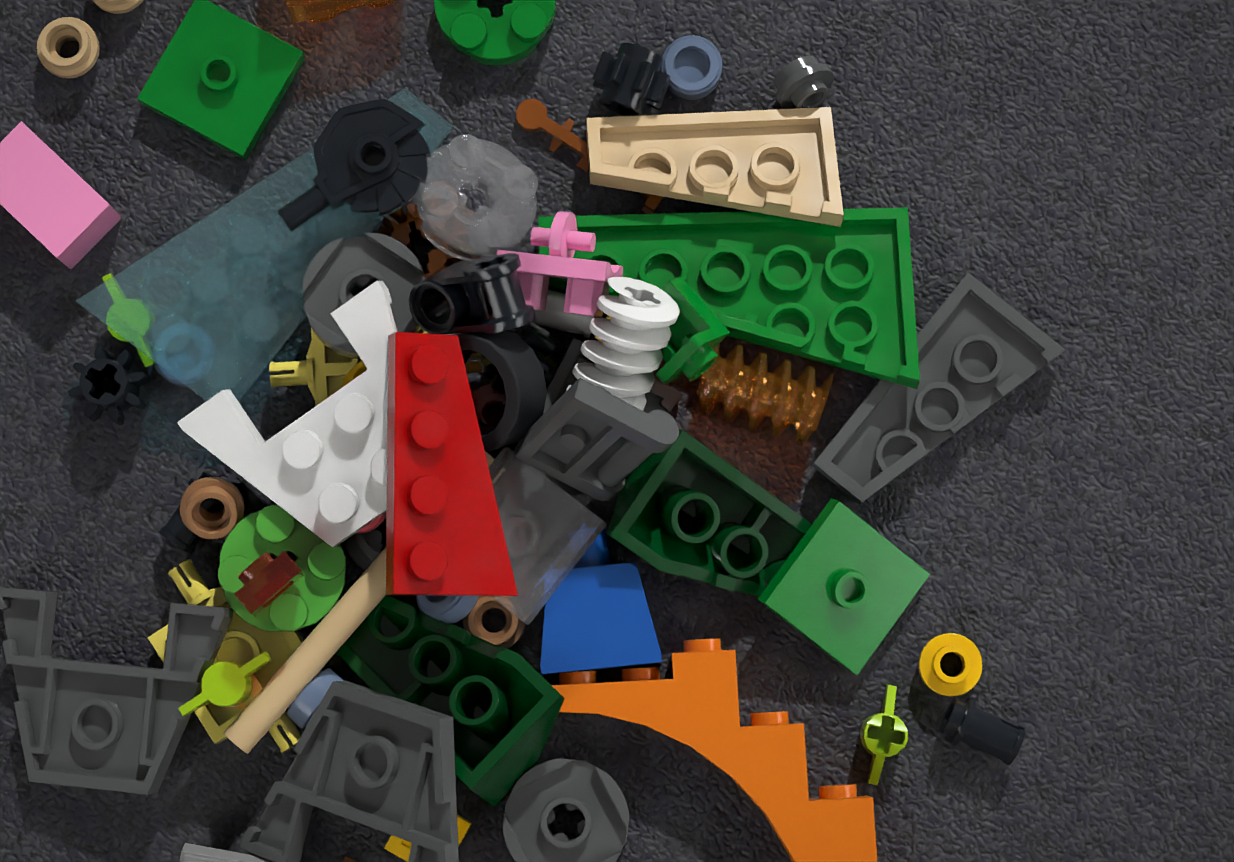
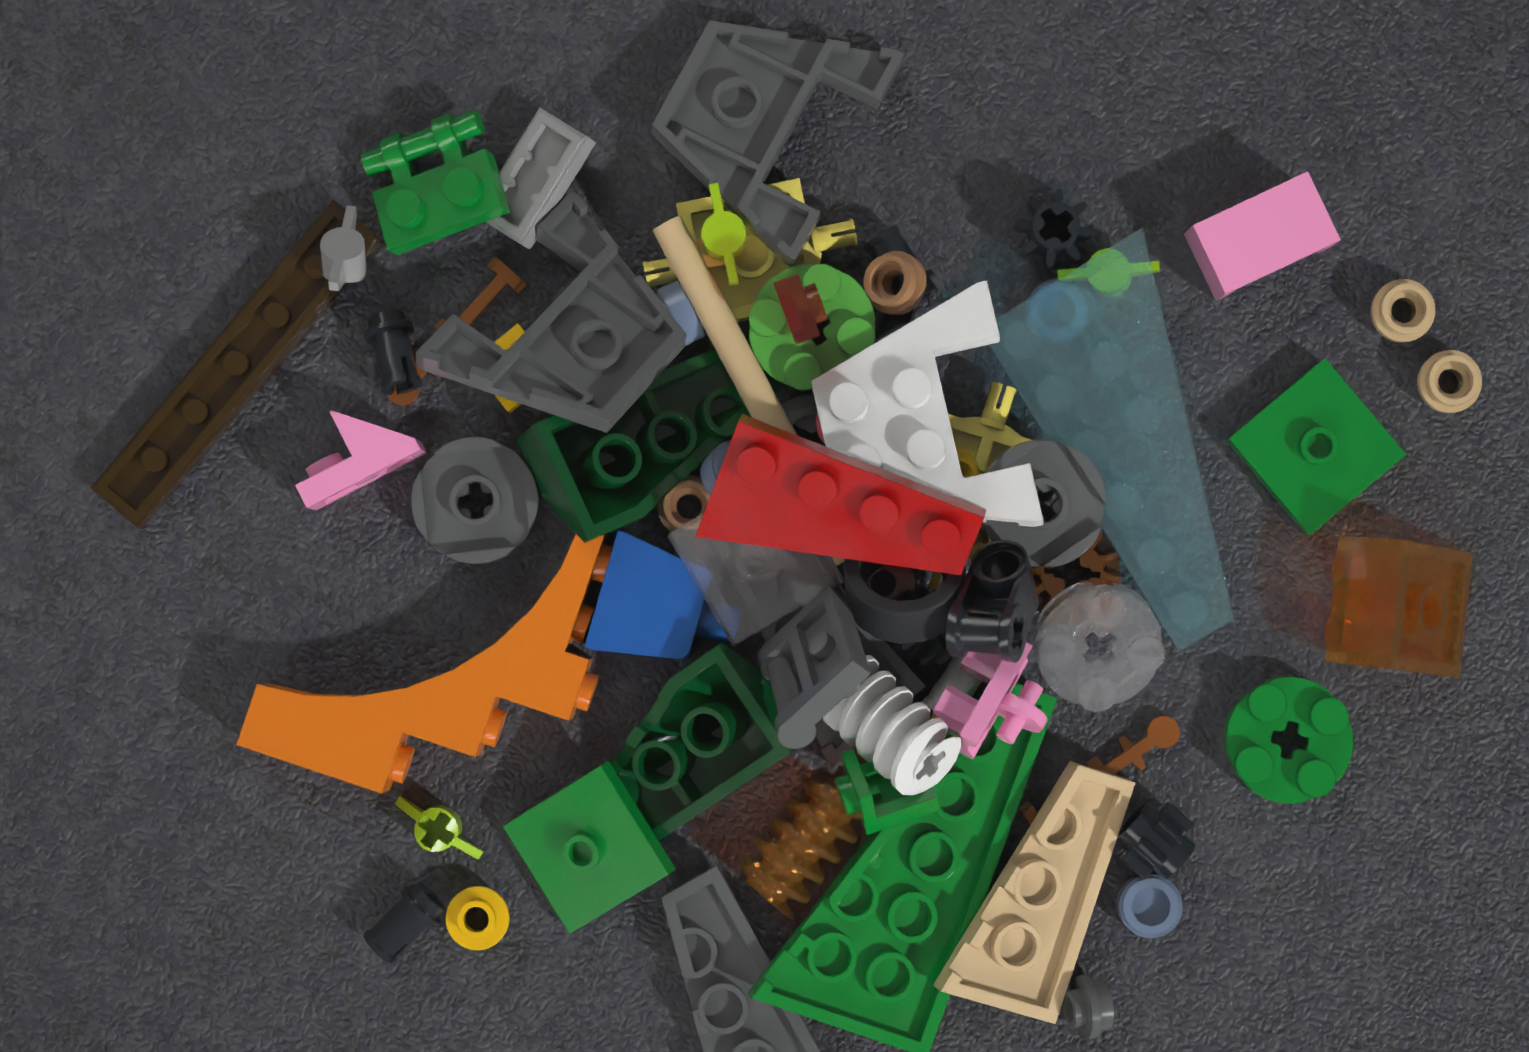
camera: 115 degrees right, 5 degrees up
black piece [277,99,431,232] -> none

